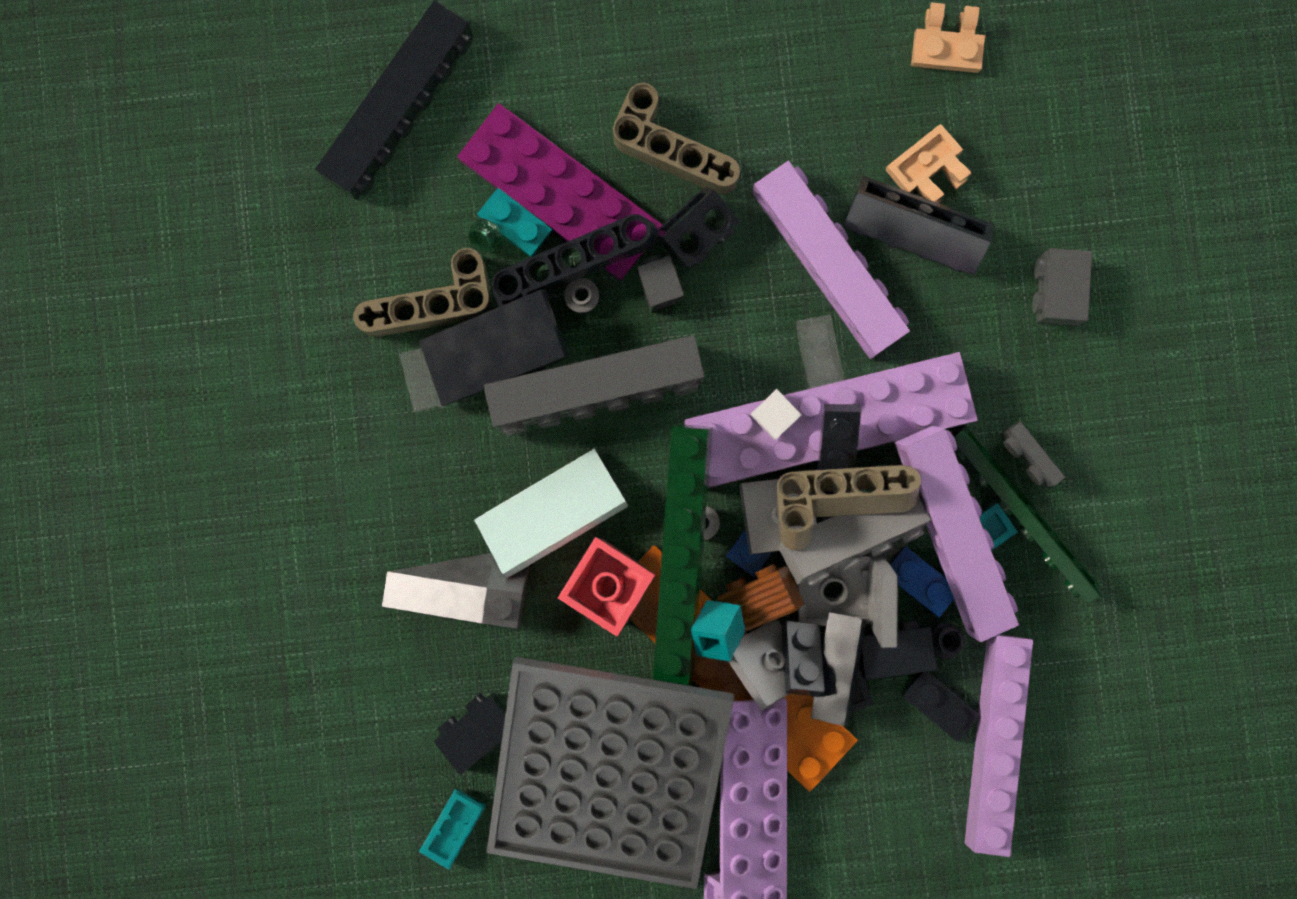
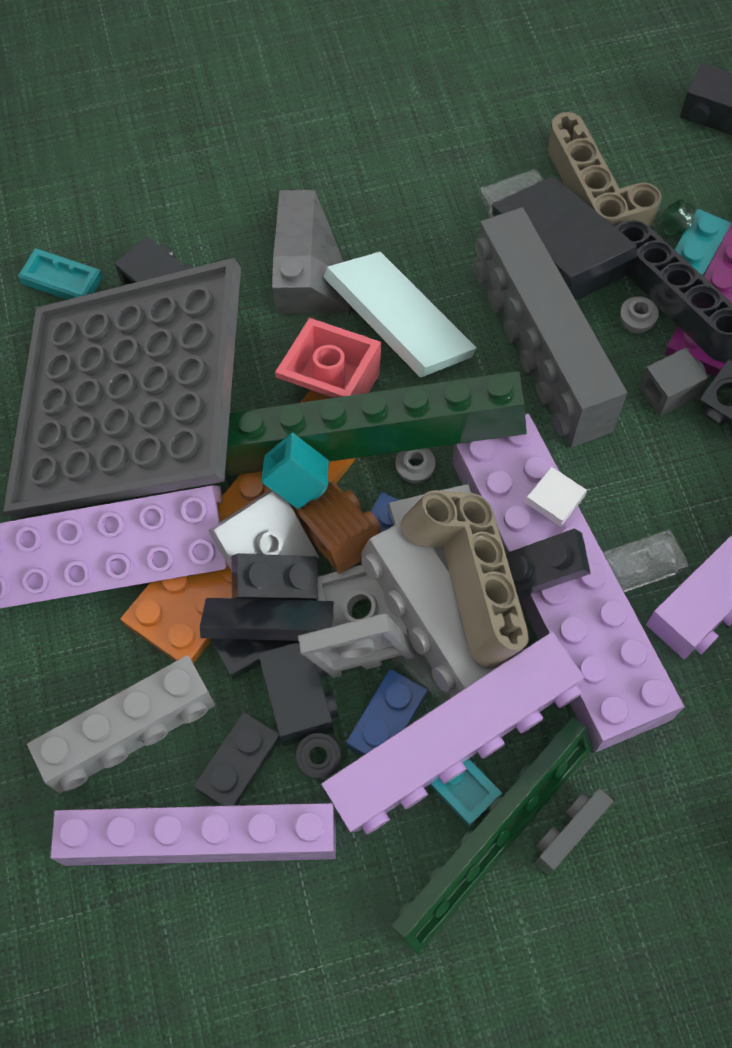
camera: 85 degrees right, 20 degrees down
none -> light grey brick [27,655,216,793]

